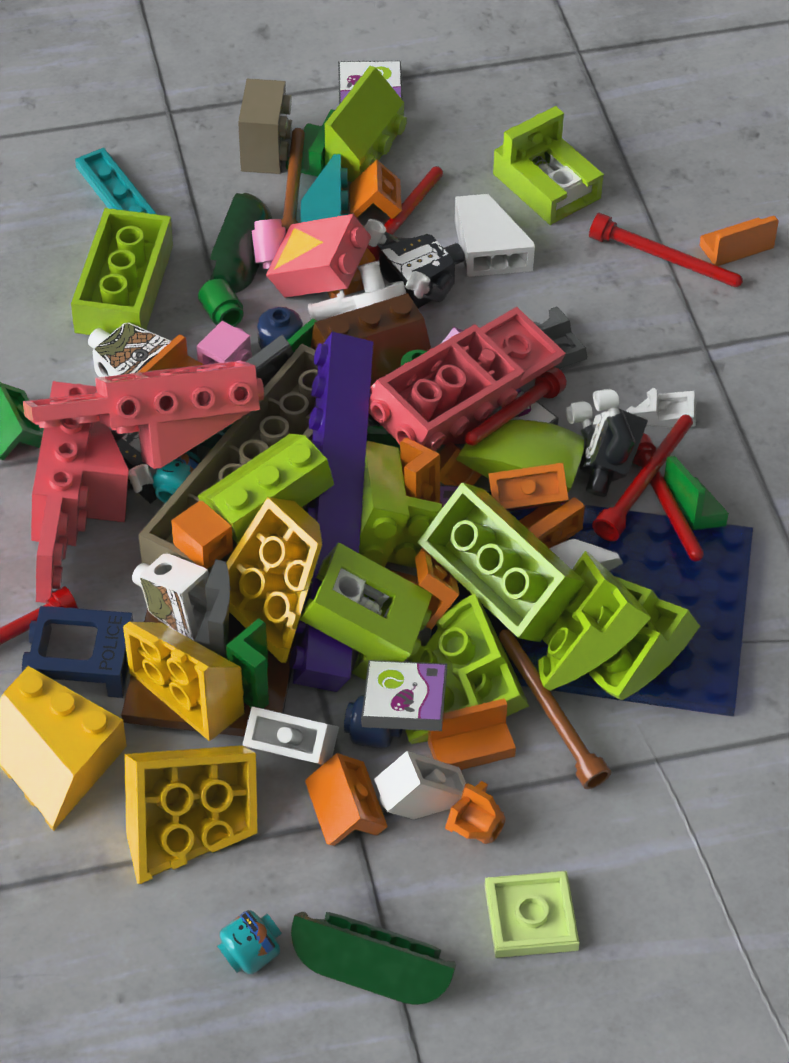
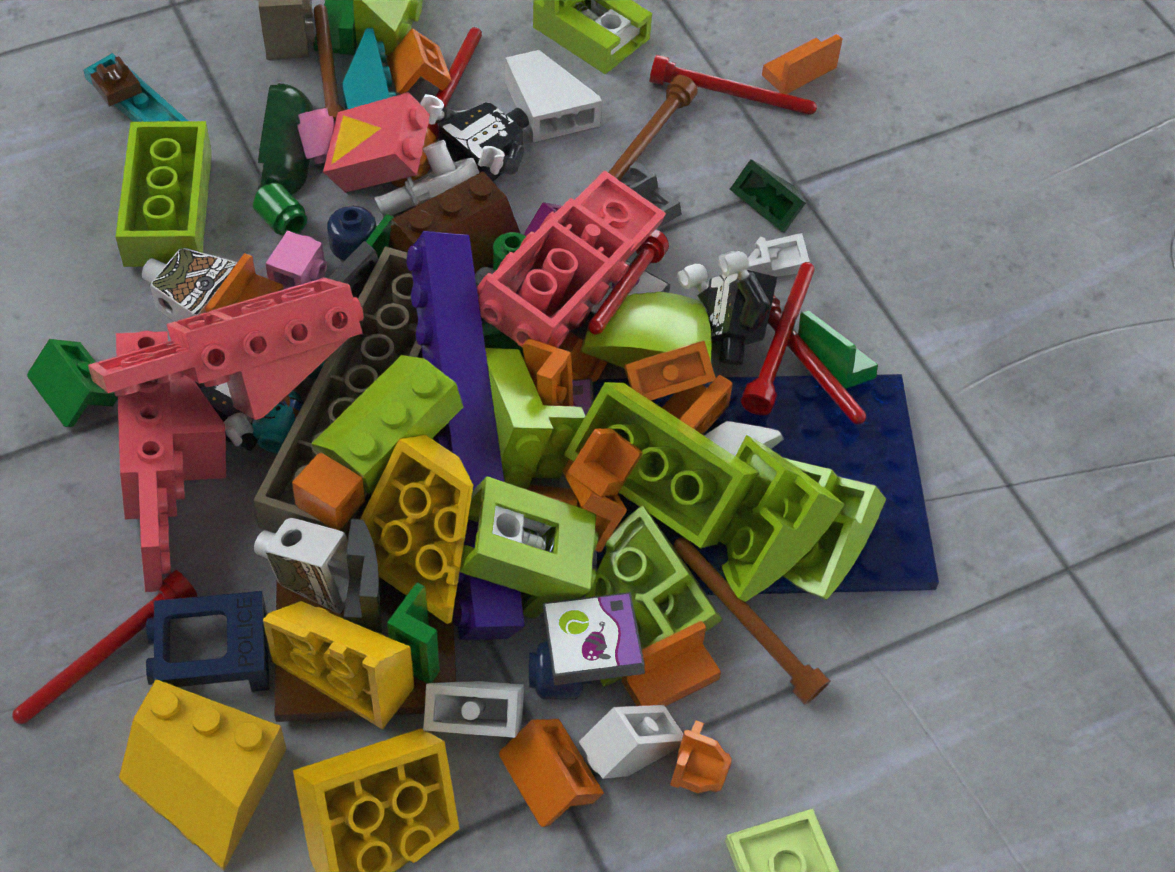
camera: 15 degrees left, 5 degrees up
none -> reddish brown tile [90,56,142,107]
none -> orange panel [568,428,642,497]
none -> dark orange piece [608,75,698,181]
none -> dark green slope [730,159,806,233]

